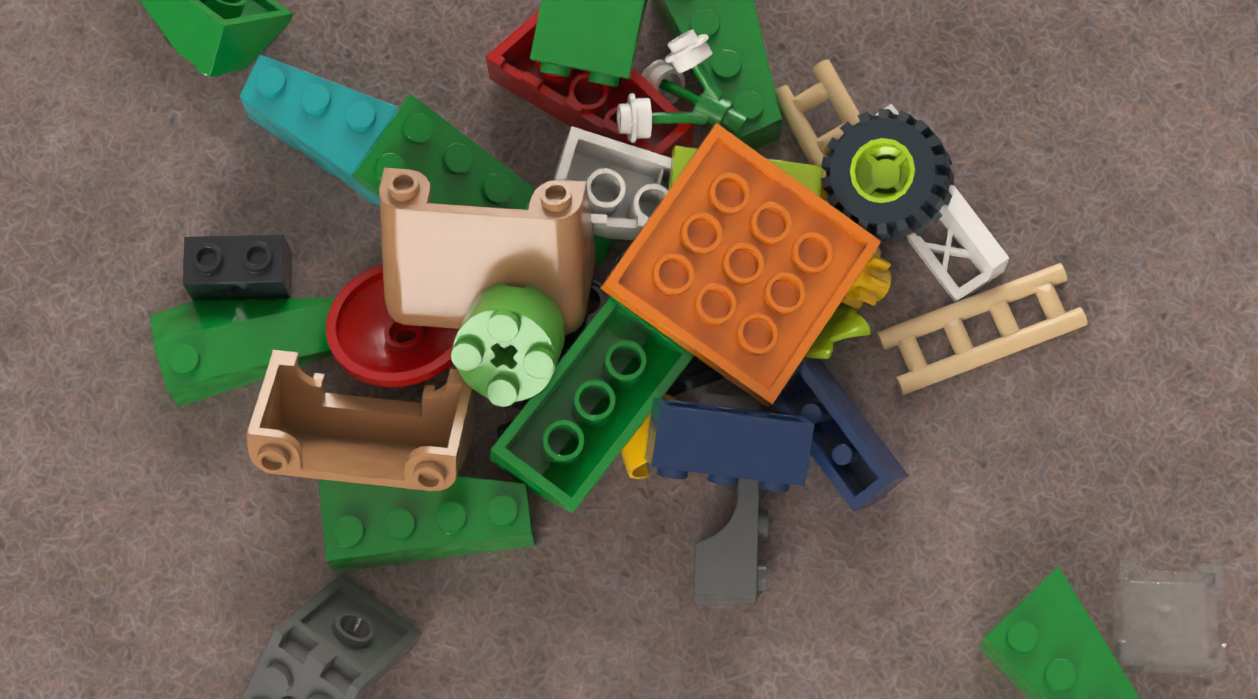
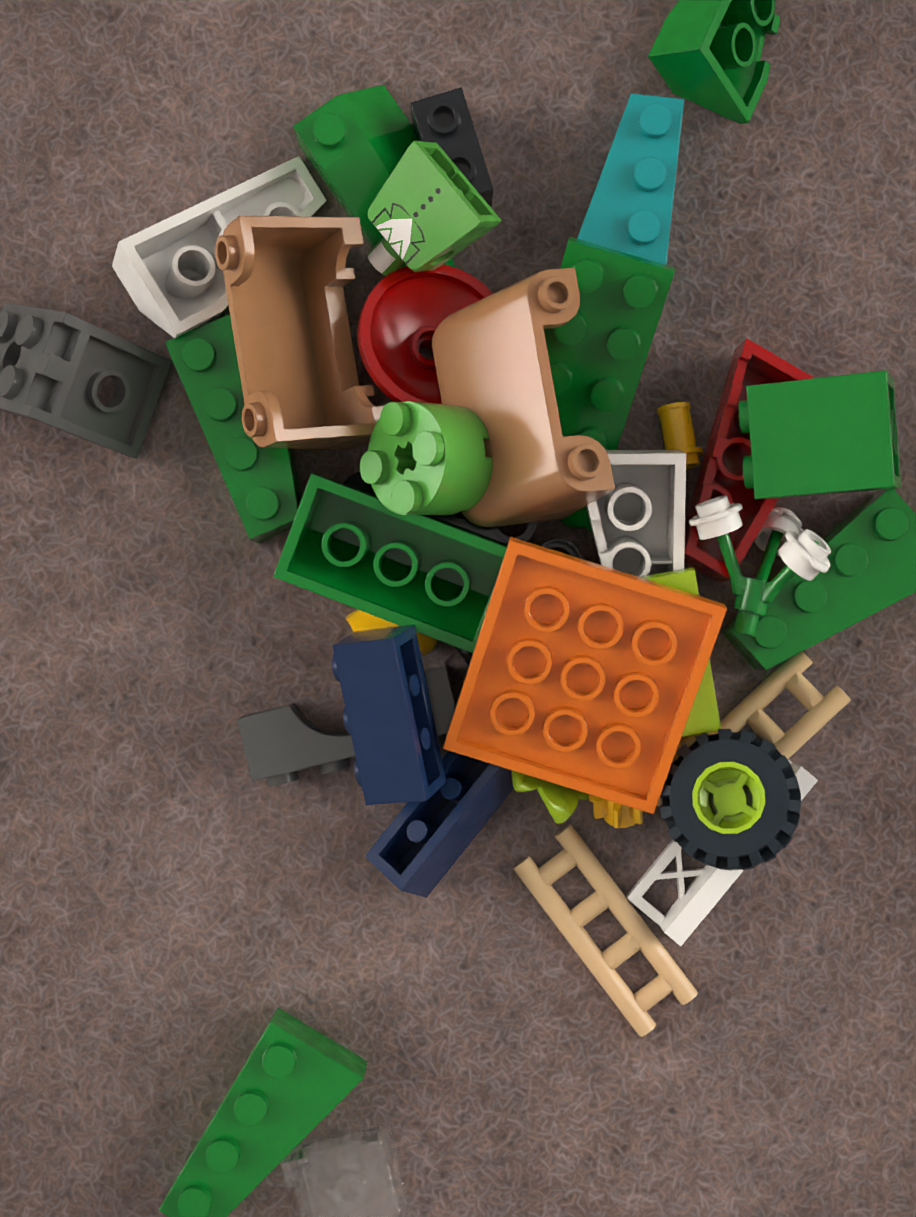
camera: 70 degrees right, 15 degrees up
none -> white wedge [112,156,327,338]
none -> bright green torso [367,141,502,276]
none -> yellow pin [656,402,703,470]

